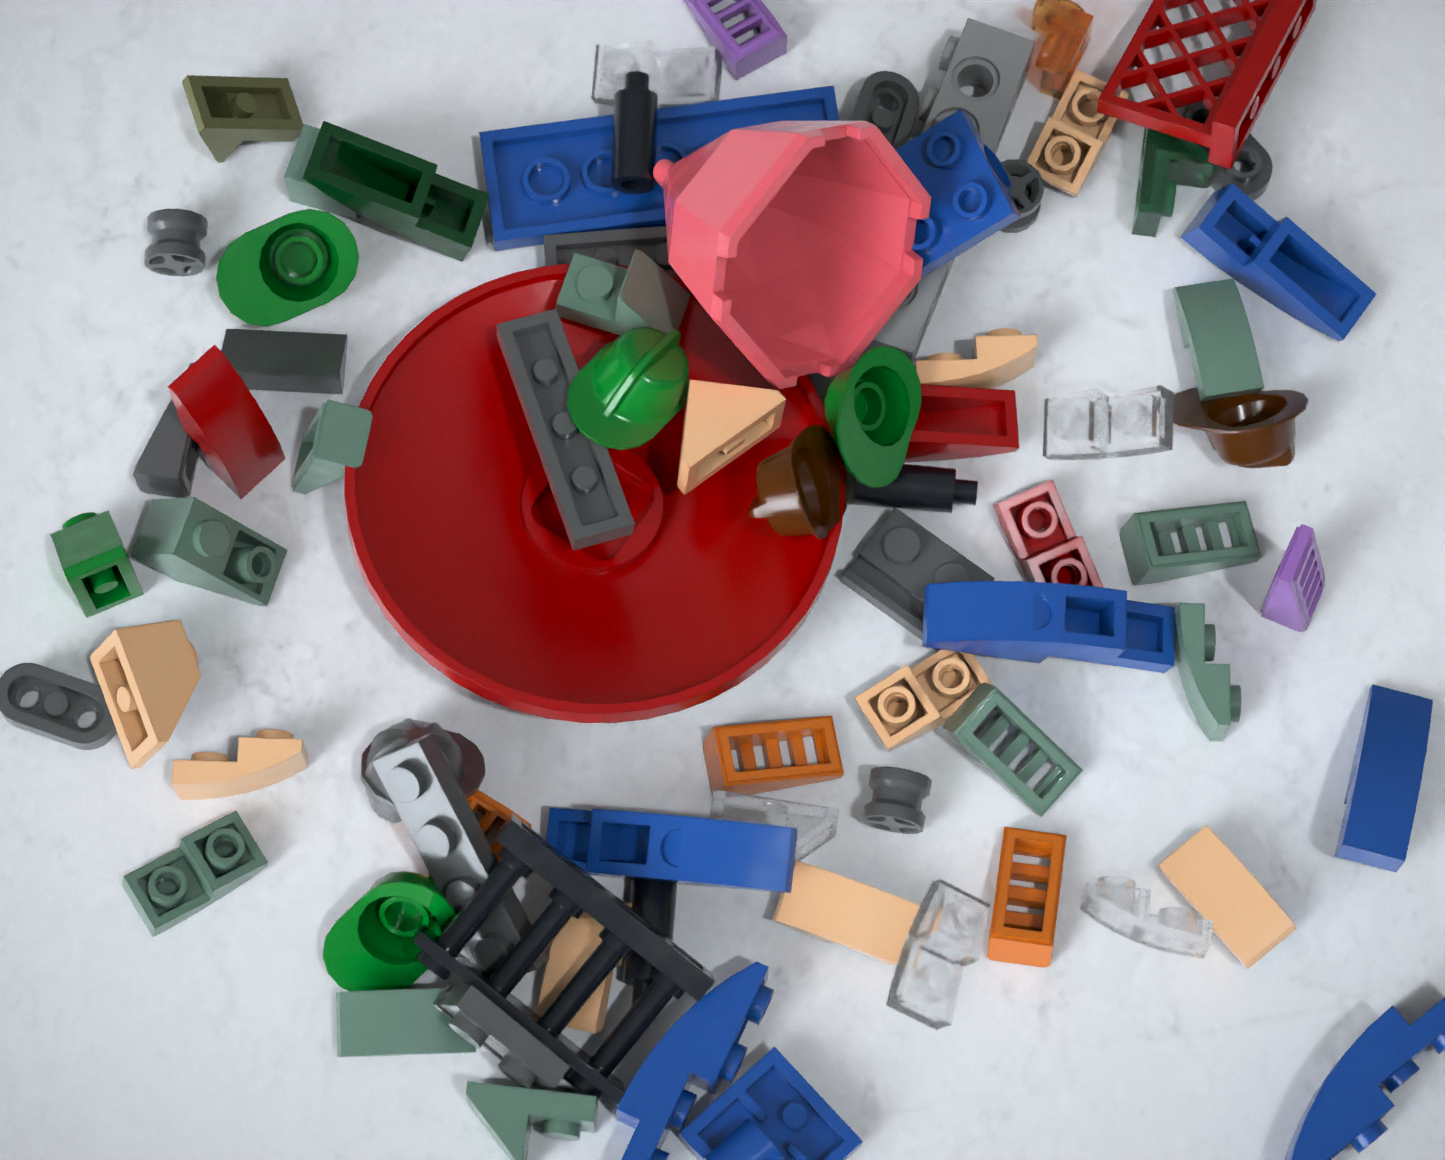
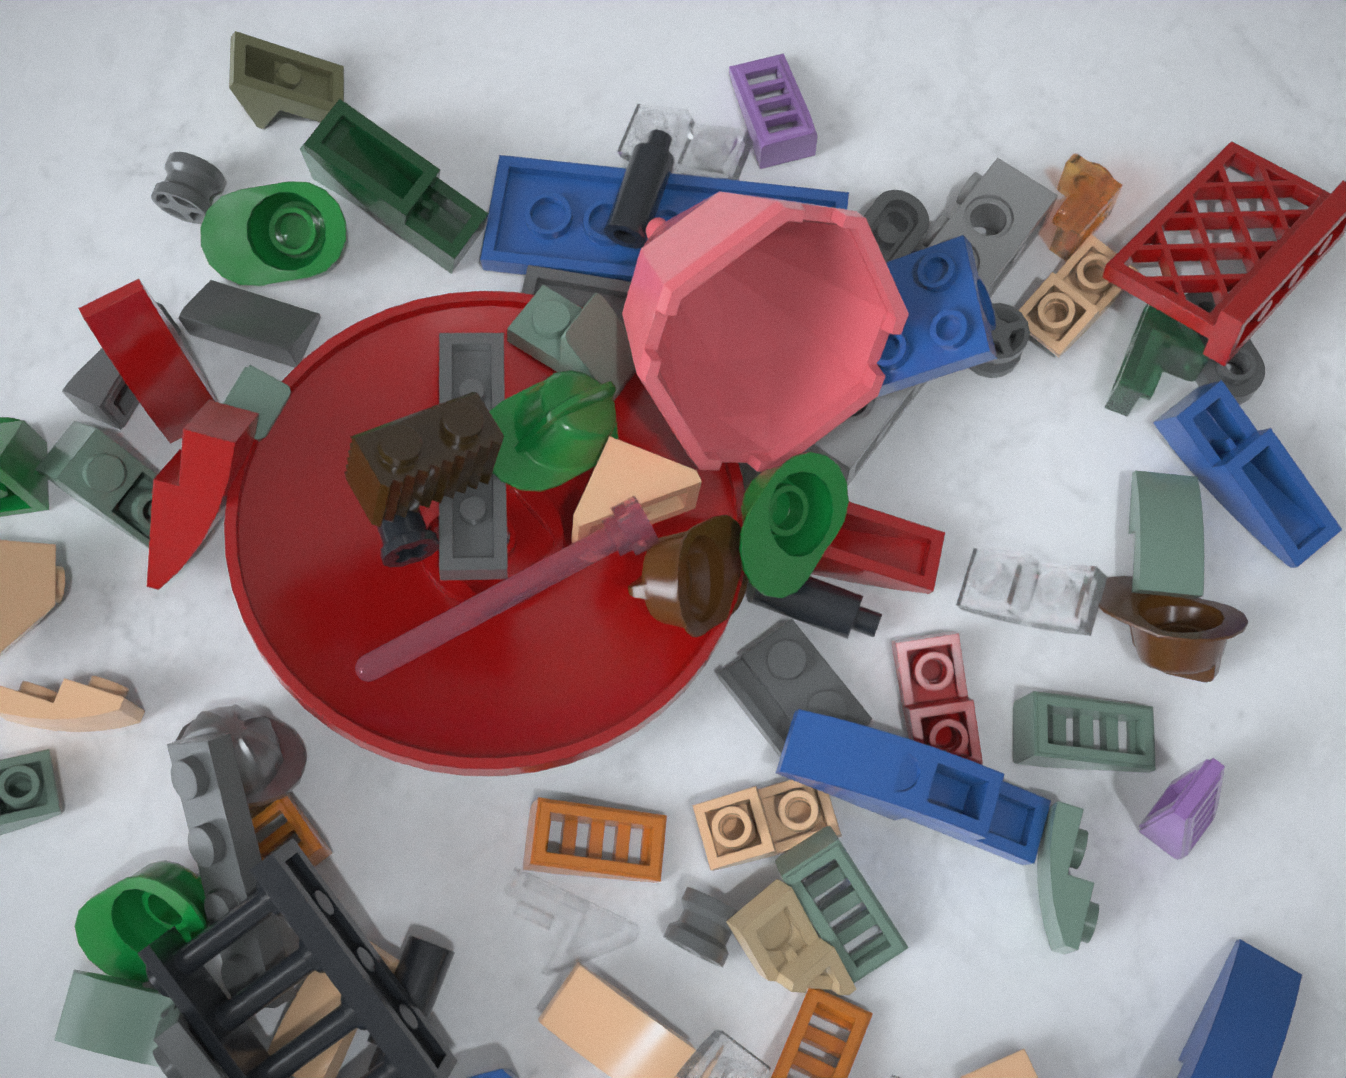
camera: 20 degrees right, 0 degrees up
blue slope [546,808,798,893] -> none
light nougat slope [915,328,1038,389] -> none
none -> red slope [147,400,259,590]
none -> dark brown brick [344,391,504,527]
none -> clear pink piece [355,495,660,682]
none -> black bush [366,508,439,568]
none -> tan slope [726,879,856,996]

